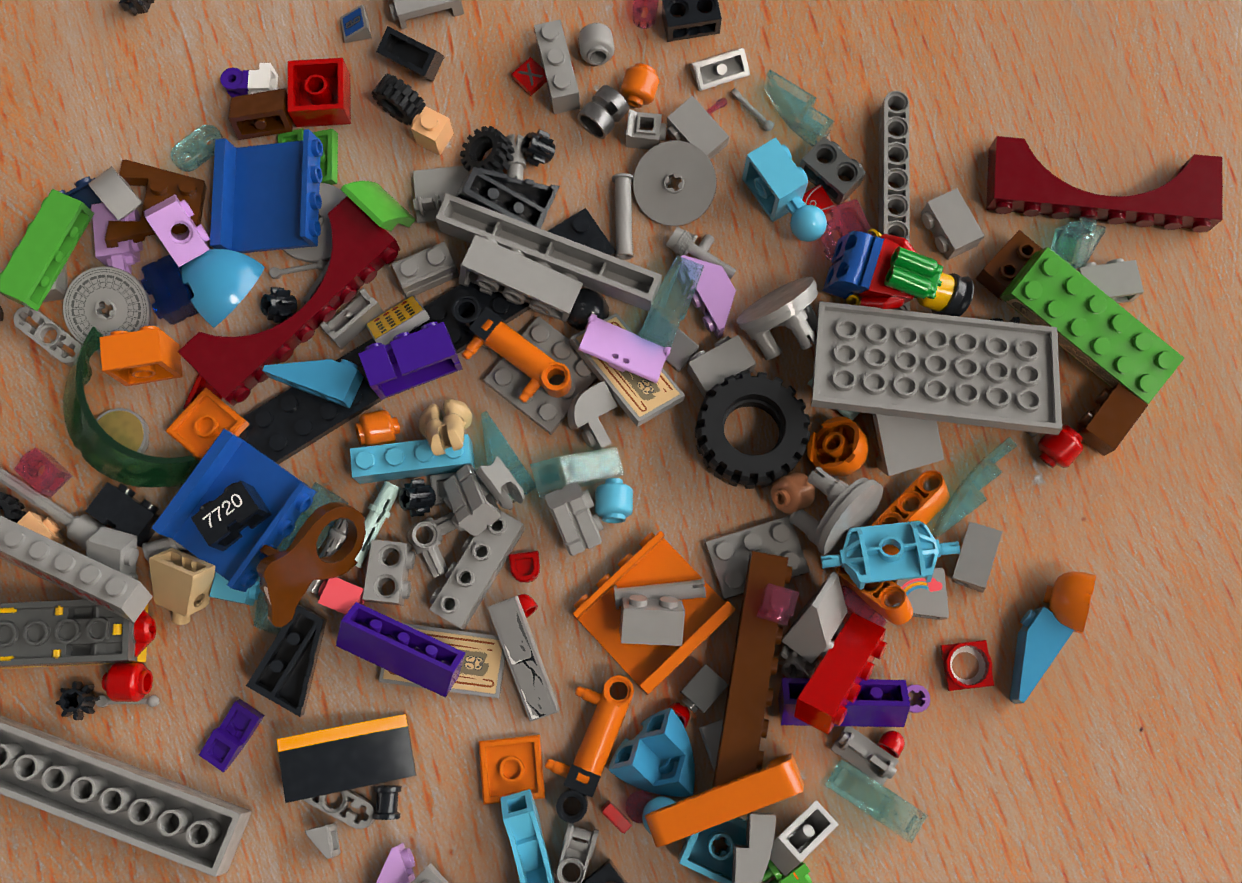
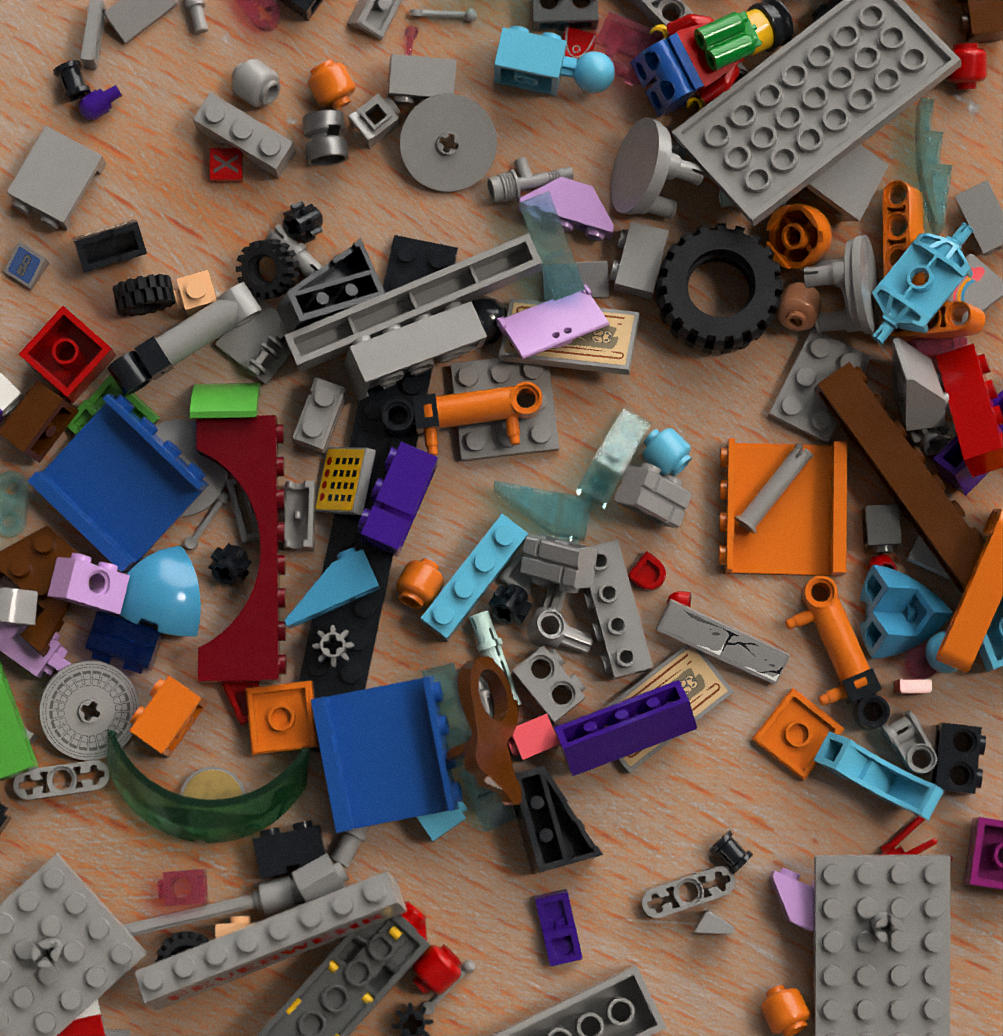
camera: 50 degrees left, 5 degrees up
tan torso [149,548,215,625] -> none
black brick [191,480,272,551] -> none
black slope [277,714,417,803] -> none
tan piece [419,399,472,456] -> none
light grey piece [476,456,524,510] -> none
light grey brick [567,381,617,451] -> none
light grey pin [612,173,634,260] -> none
light grey brick [619,595,685,646] -> none
clear pink brick [757,583,799,626] -> none
none -> light grey piece [107,282,262,396]
none -> light grey gear [312,625,355,667]

